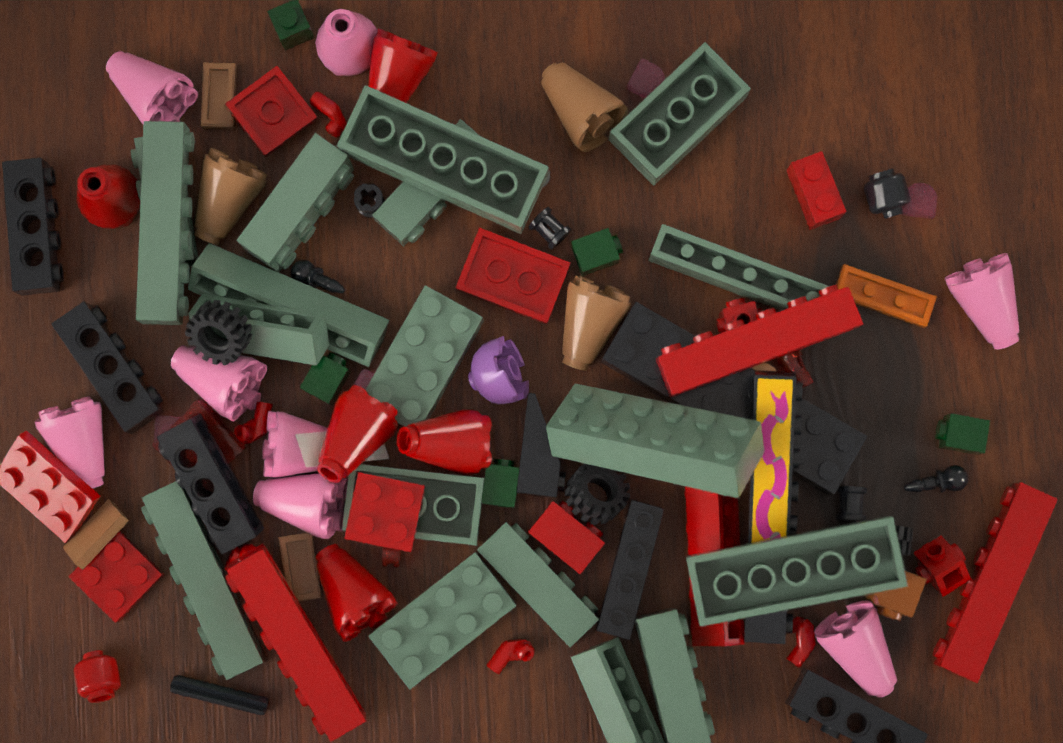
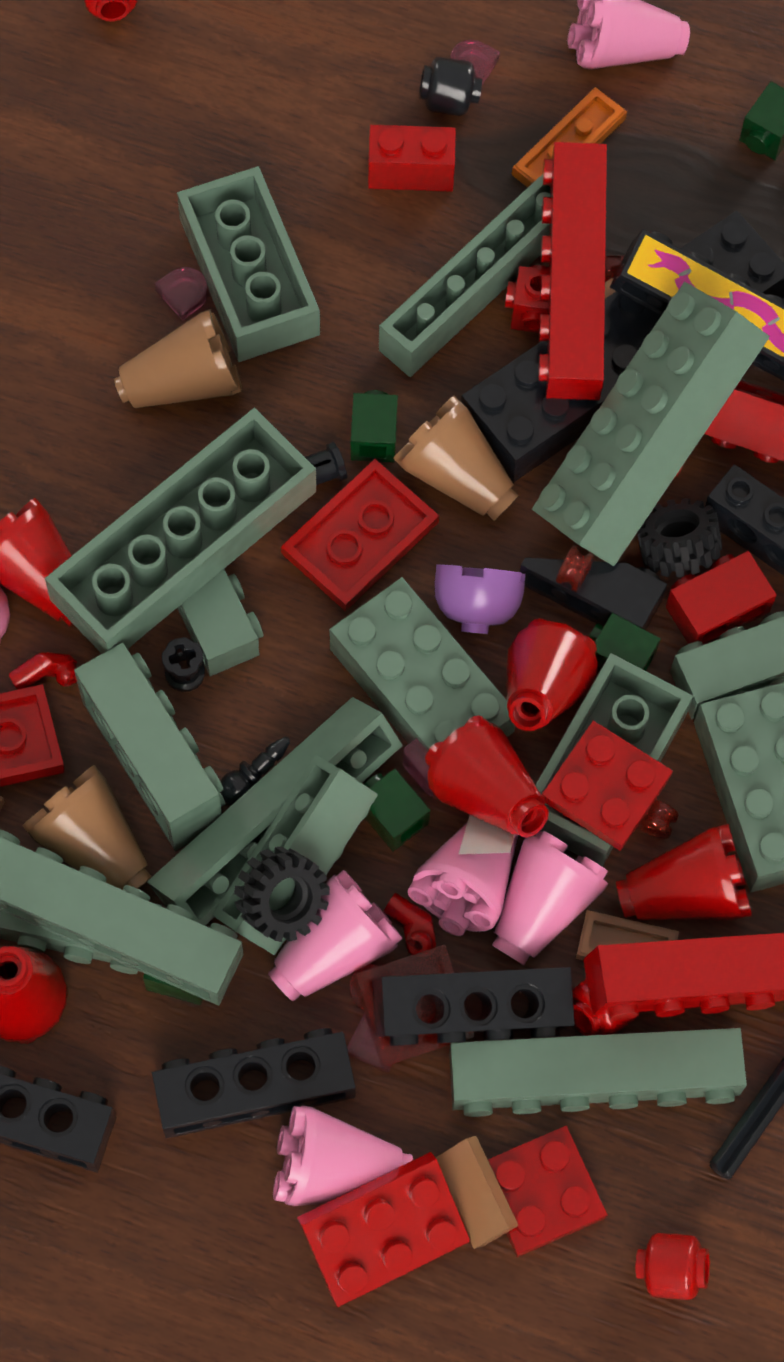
camera: 70 degrees left, 15 degrees down
none -> clear red bush [556,545,595,592]

